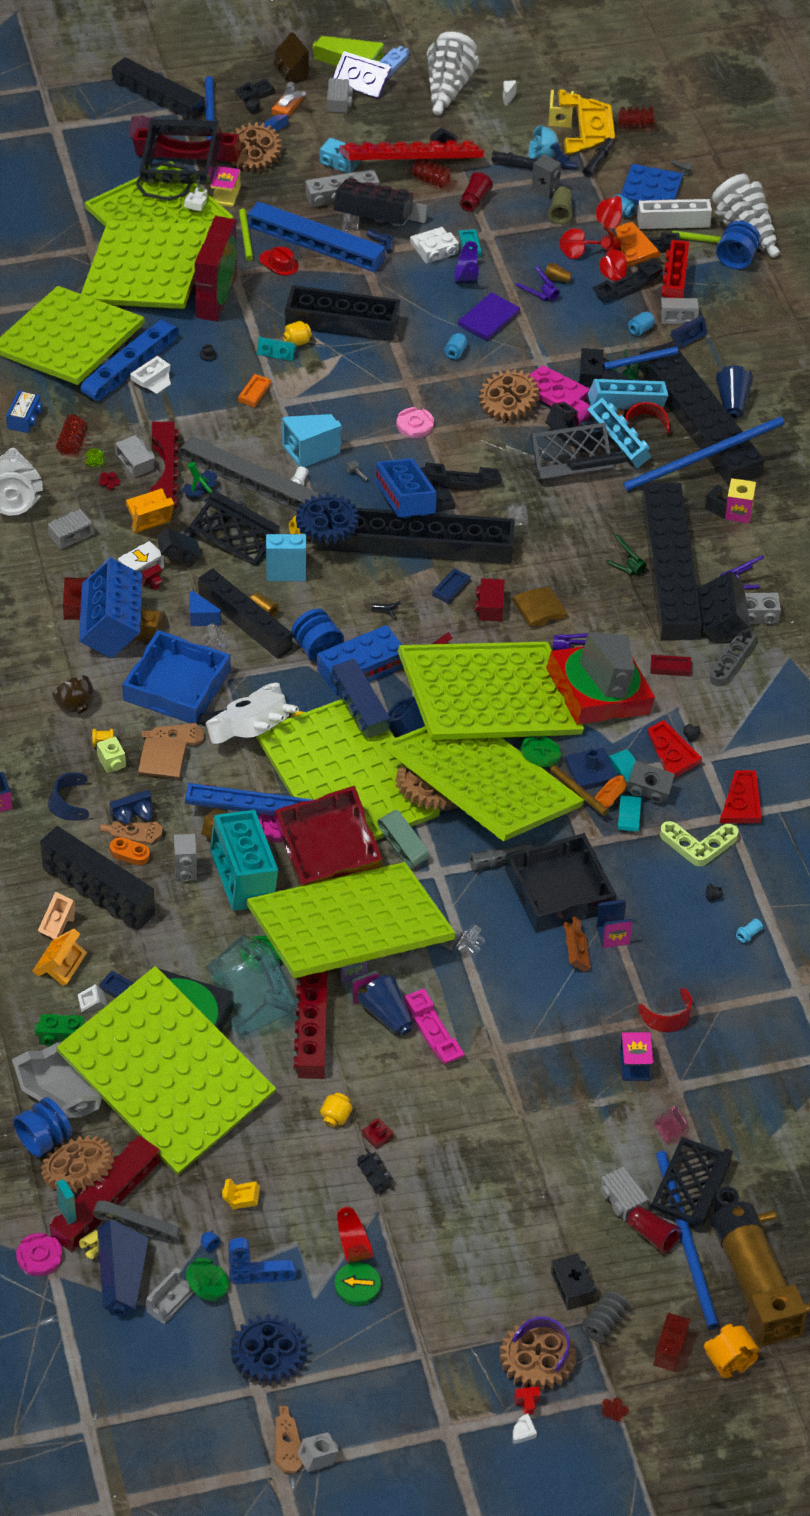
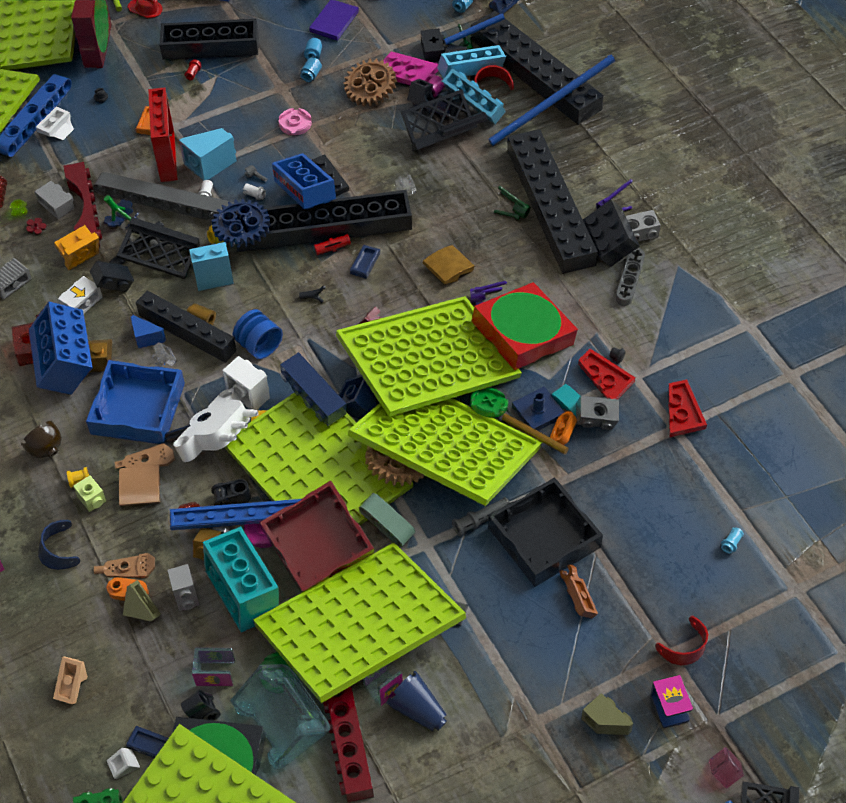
camera: 10 degrees left, 5 degrees up
light orange bracket [32,929,87,986] -> none
black brick [40,825,155,931] -> none
dark blue tile [109,790,153,824] -> none
dark red tile [141,564,162,590] -> none
teal hinge [257,337,296,361] -> none
yellow head [283,321,311,347] -> none
blue brick [317,625,404,696] -> none
dark pink slope [405,988,465,1064] -> none
black slope [425,462,502,490] -> none
clear tile [456,924,485,954] -> none
dark red brick [475,578,505,622] -> none
dark grey slope [580,632,635,698] -> none
piece [596,899,632,948] -> none
teal slope [618,795,641,832] -> none
dark red tile [650,654,691,676] -> none
yellowish green beam [660,821,739,867] -> none
black panel [705,485,727,519] -> none
black piece [706,883,722,902] -> none
dark blue cone [716,365,753,420] -> none
piece [725,478,756,523] -> none
none -> olive slope [123,580,161,621]
none -> red window [148,88,178,182]
none -> black piece [181,690,221,721]
none -> red pin [184,59,201,80]
none -> clear light blue piece [192,648,235,686]
none -> black piece [211,479,251,506]
none -> white brick [223,356,270,410]
none -> white pin [243,183,266,200]
none -> dark azure brick [300,58,322,82]
none -> red pin [314,234,351,256]
none -> olive slope [581,693,633,735]

